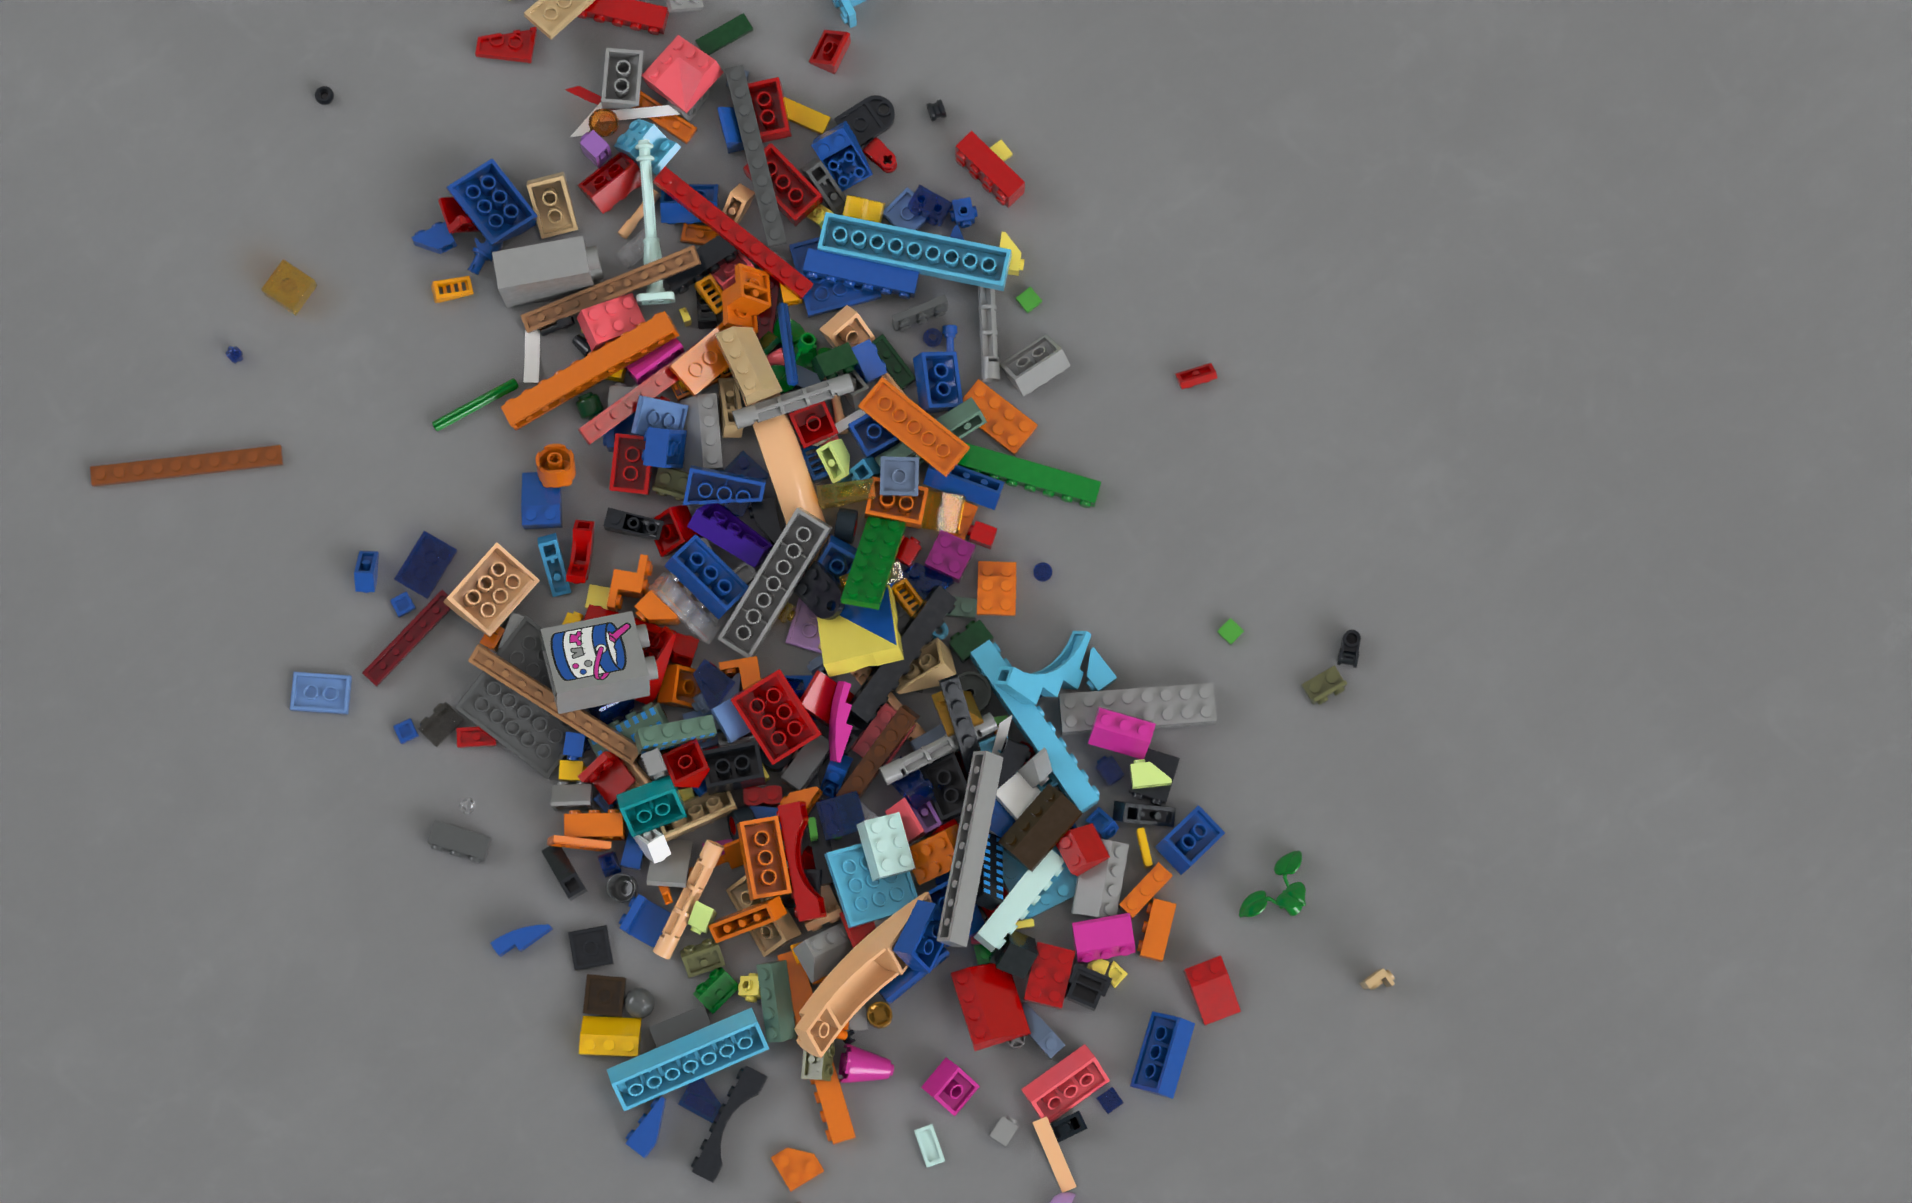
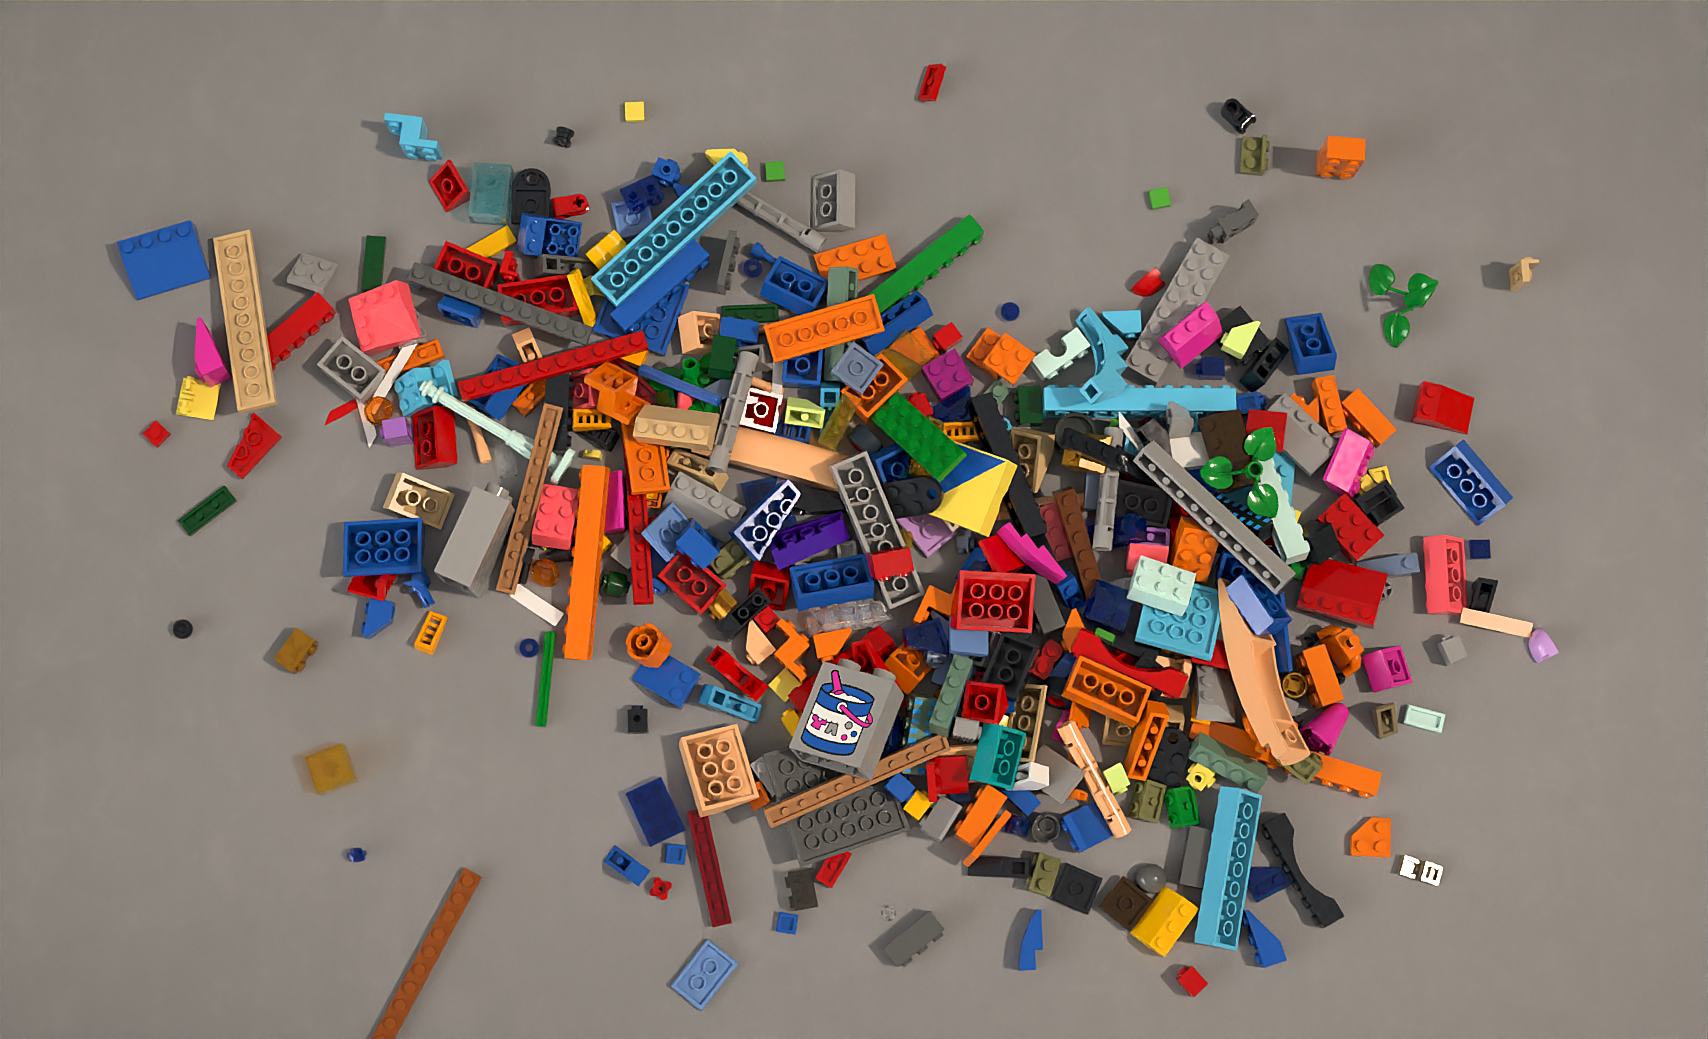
camera: 60 degrees left, 0 degrees up
red brick [955,130,1025,208] -> none
yellow tile [1136,827,1153,868] -> none
none -> dark green tile [178,485,237,536]
none -> pearl gold brick [273,627,319,674]
none -> clear light blue brick [468,162,514,226]
none -> red bracket [499,250,521,283]
none -> clear blue plate [519,638,539,658]
none -> clear orange hair [530,558,560,587]
none -> yellow tile [567,269,597,327]
none -> black brick [627,705,649,734]
none -> red plate [649,877,672,900]
none -> pearl gold arch [708,589,738,622]
none -> light nougat slope [746,620,776,667]
none -> red brick [754,606,780,635]
none -> brick [866,546,914,581]
none -> olive bracket [1025,852,1061,897]
none -> light aqua arch [1030,328,1090,381]
none -> red brick [1131,267,1165,297]
none -> black plate [1146,727,1190,788]
none -> red brick [1175,966,1208,997]
none -> green plant [1200,427,1278,518]
none -> dark grey hips [1207,199,1259,245]
none -> orange slope [1290,393,1319,423]
none -> orange brick [1294,644,1344,710]
none -> orange torso [1304,625,1364,685]
none -> orange brick [1316,136,1366,180]
none -> dark tan slope [1369,702,1398,739]

